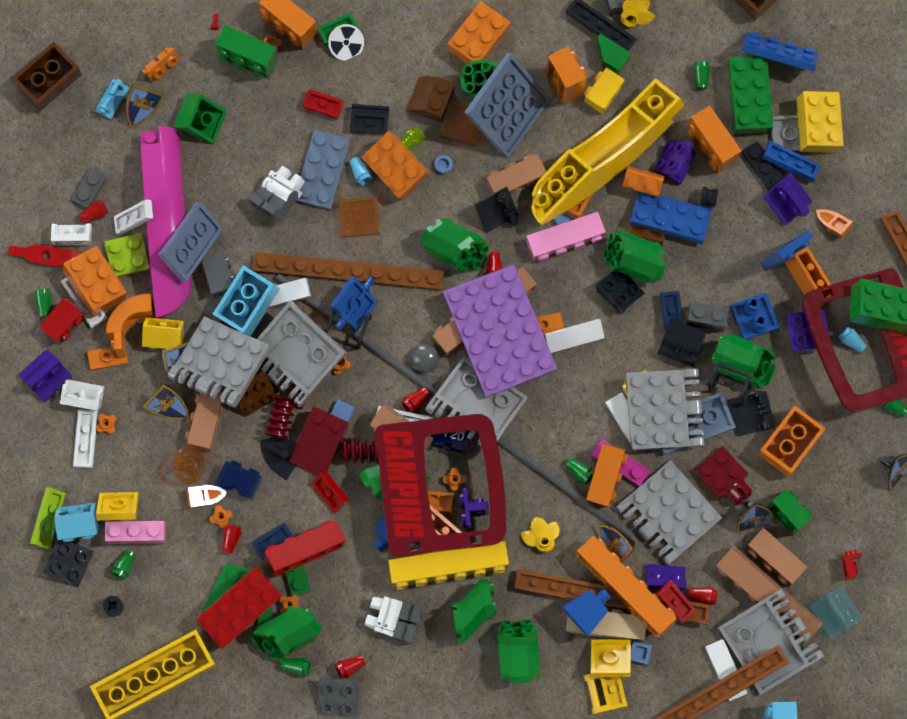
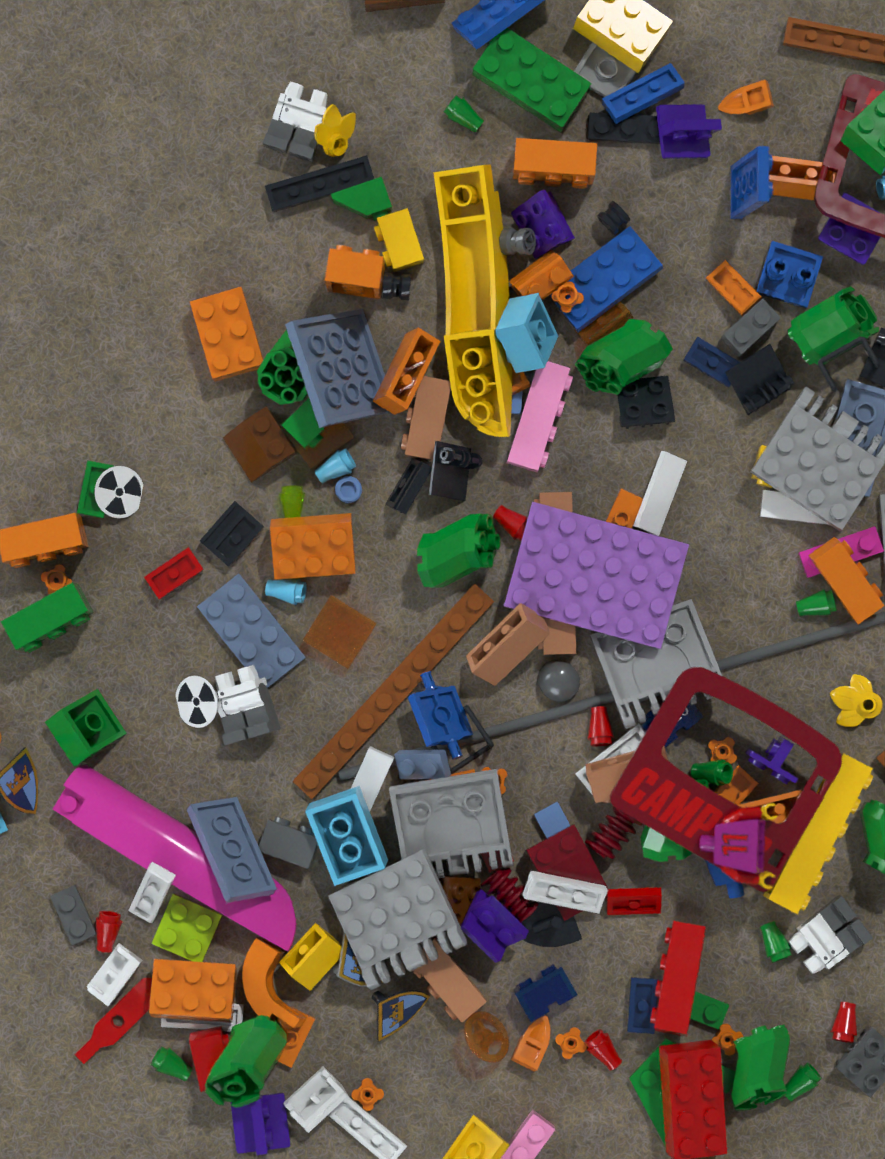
camera: 50 degrees left, 10 degrees up
none -> white sticker [176,676,218,728]
none -> green brick [205,1015,287,1108]
none -> green slope [282,398,325,450]
none -> medium azure cone [314,449,356,484]
none -> orange brick [373,327,440,415]
none -> black wheel [383,272,411,301]
none -> black plate [385,459,432,515]
none -> sand blue plate [394,750,451,779]
none -> dark purple bracket [461,890,528,963]
none -> nougat brick [466,603,550,686]
none -> medium azure brick [495,293,558,373]
none -> dark grey wheel [499,228,536,255]
none -> white tile [522,871,608,914]
none -> orange plate [552,282,584,313]
none -> green cone [691,759,733,786]
none -> torso [700,803,777,889]
none -> orange plate [706,260,762,317]
none -> green cone [760,921,792,963]

